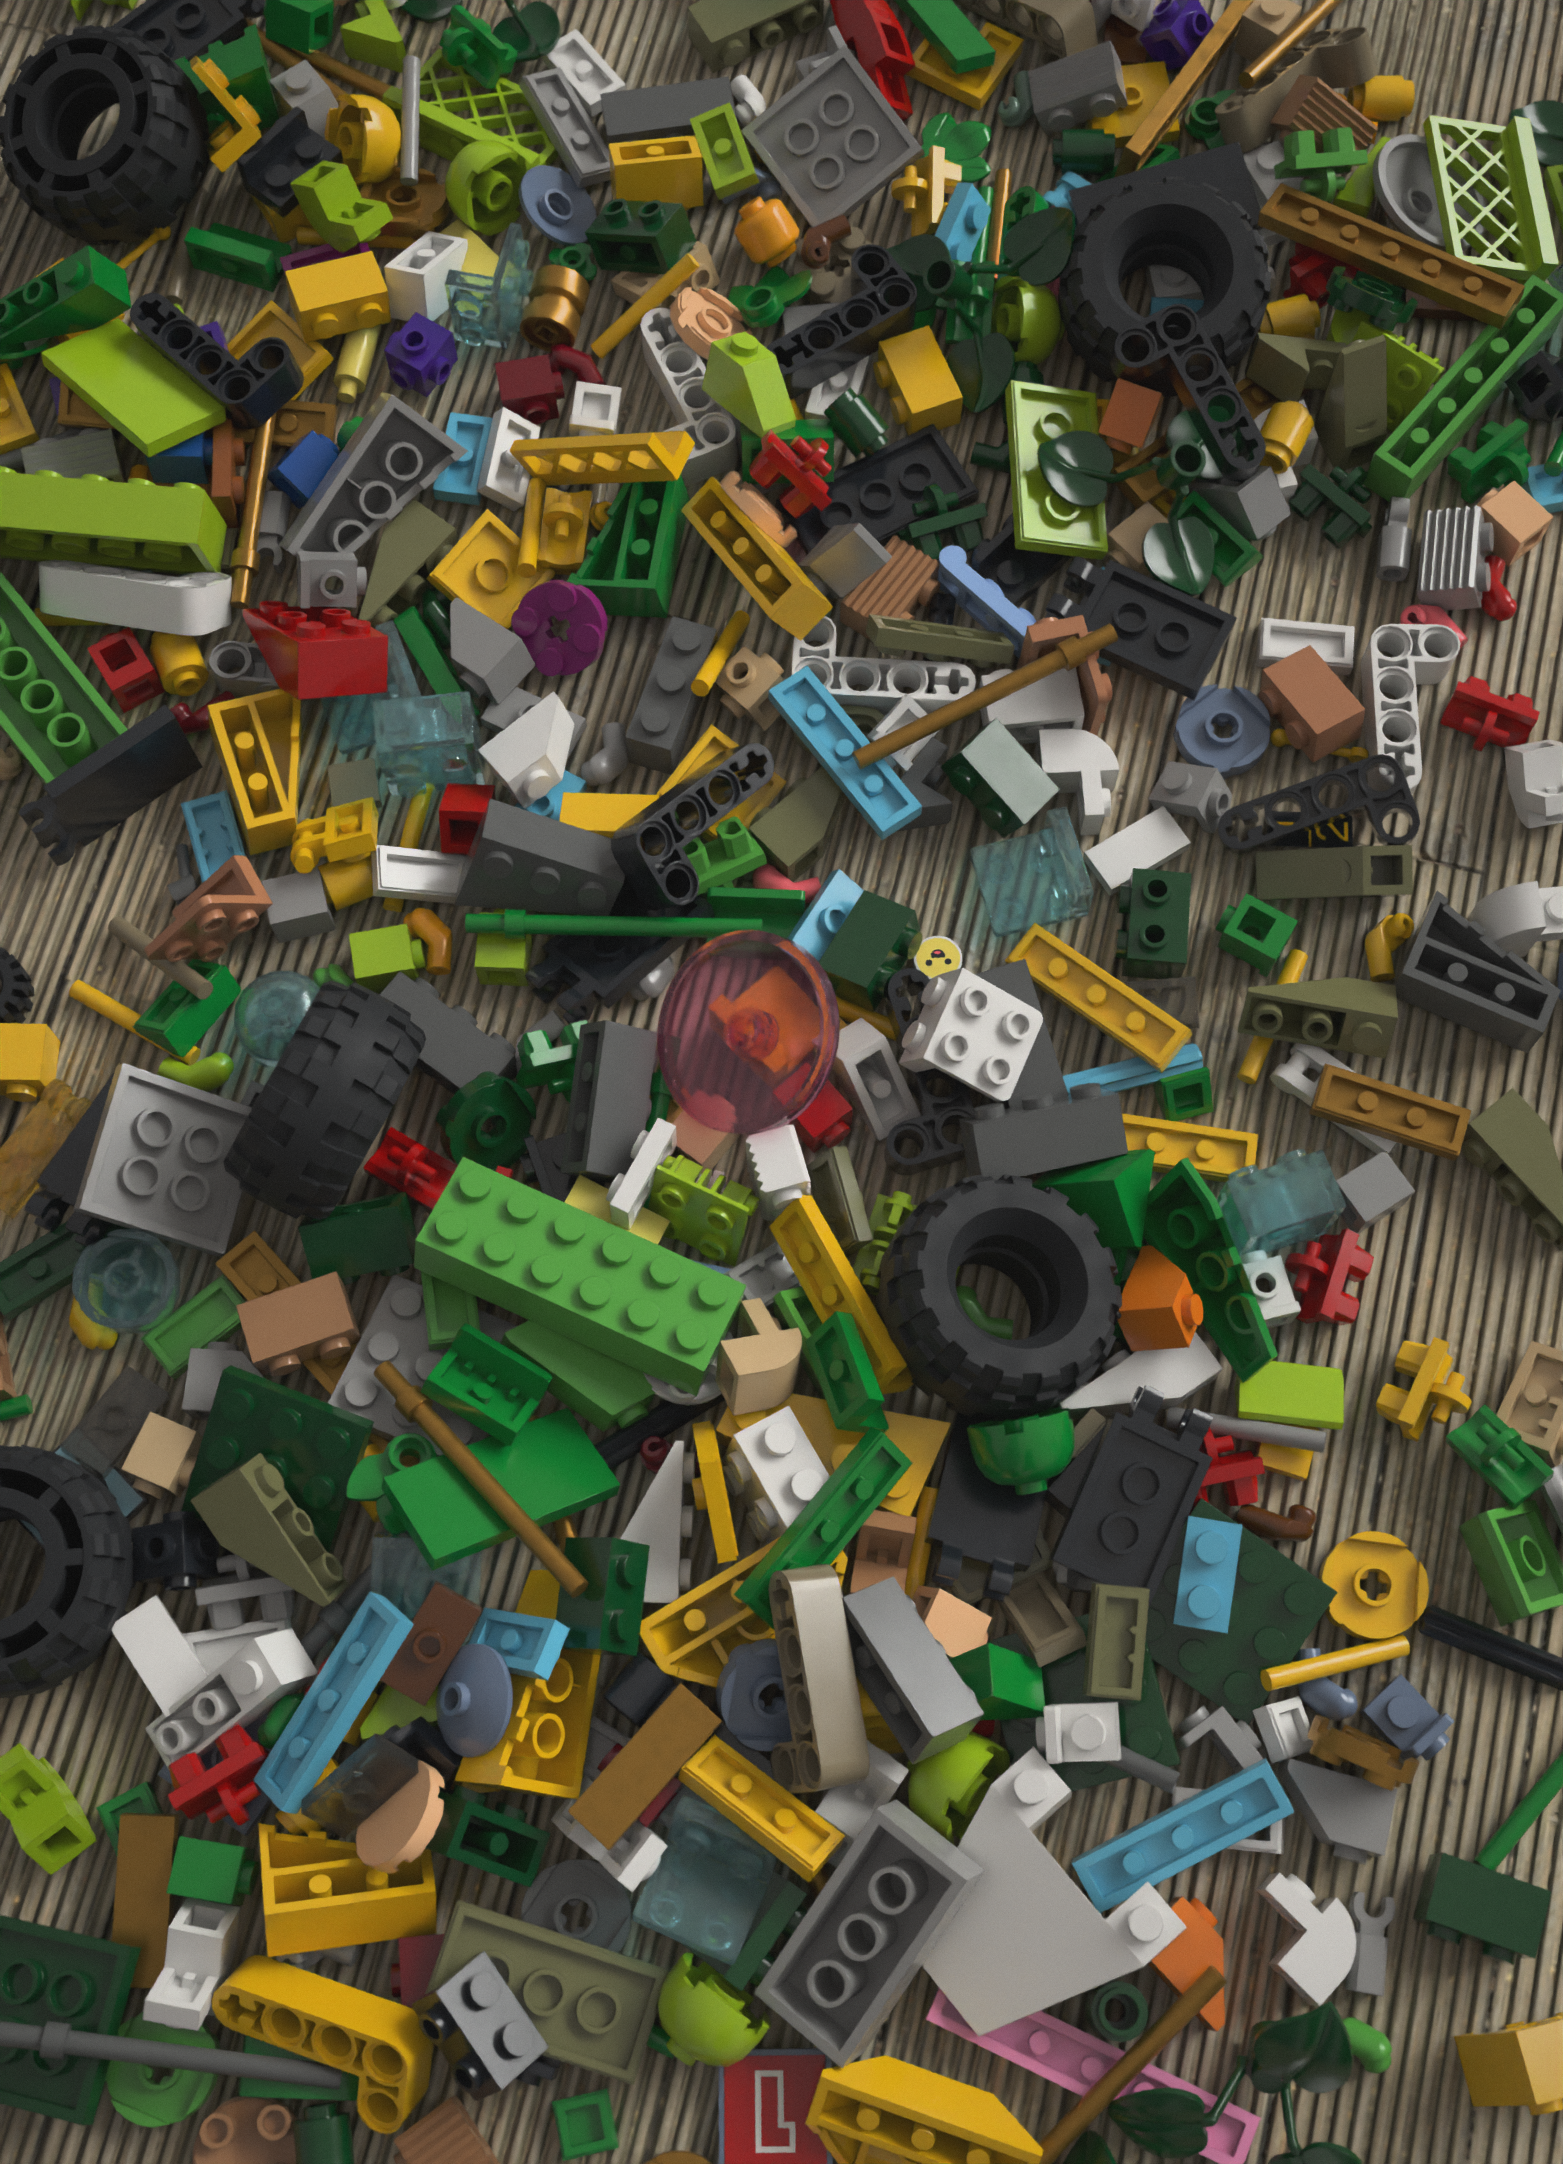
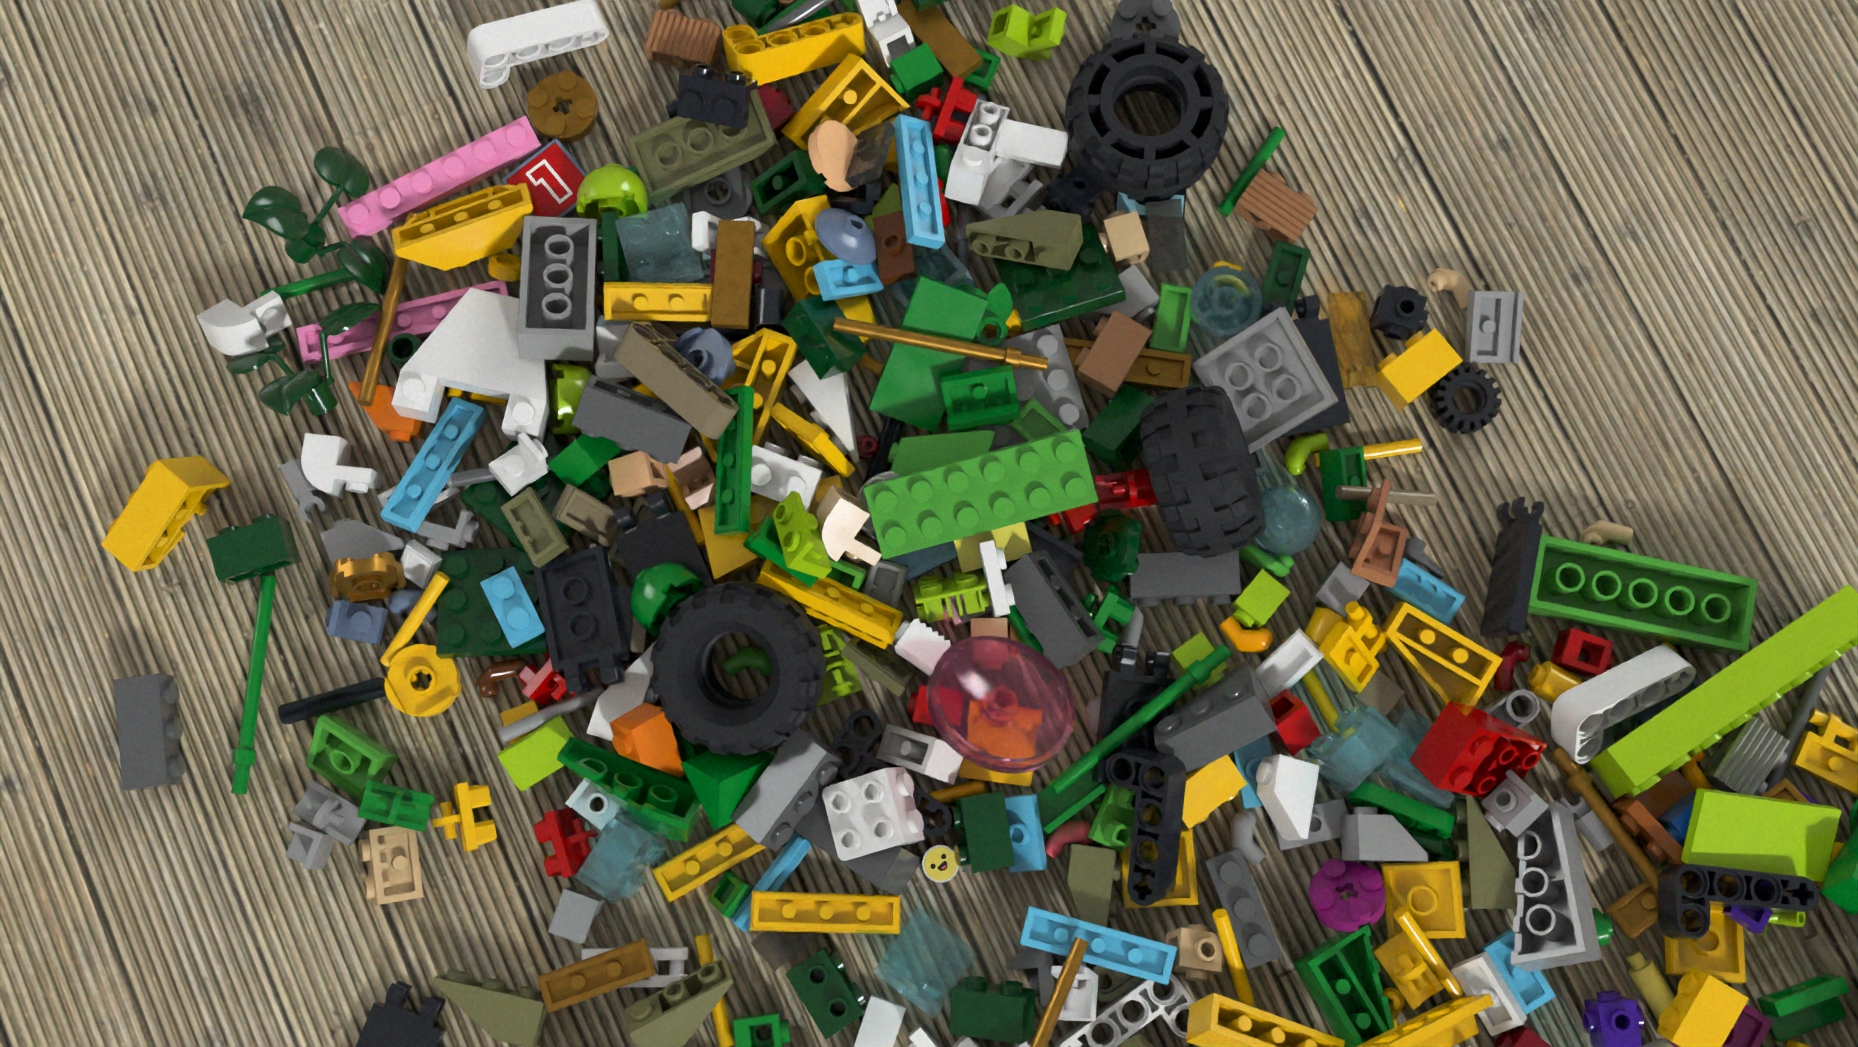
camera: 140 degrees right, 10 degrees up
blue brick [267,430,339,509] -> none
green tile [552,2088,620,2161] -> none
bright green arm [1342,2017,1392,2074] -> none
none -> yellow tile [488,253,522,282]
none -> lime bracket [772,491,832,579]

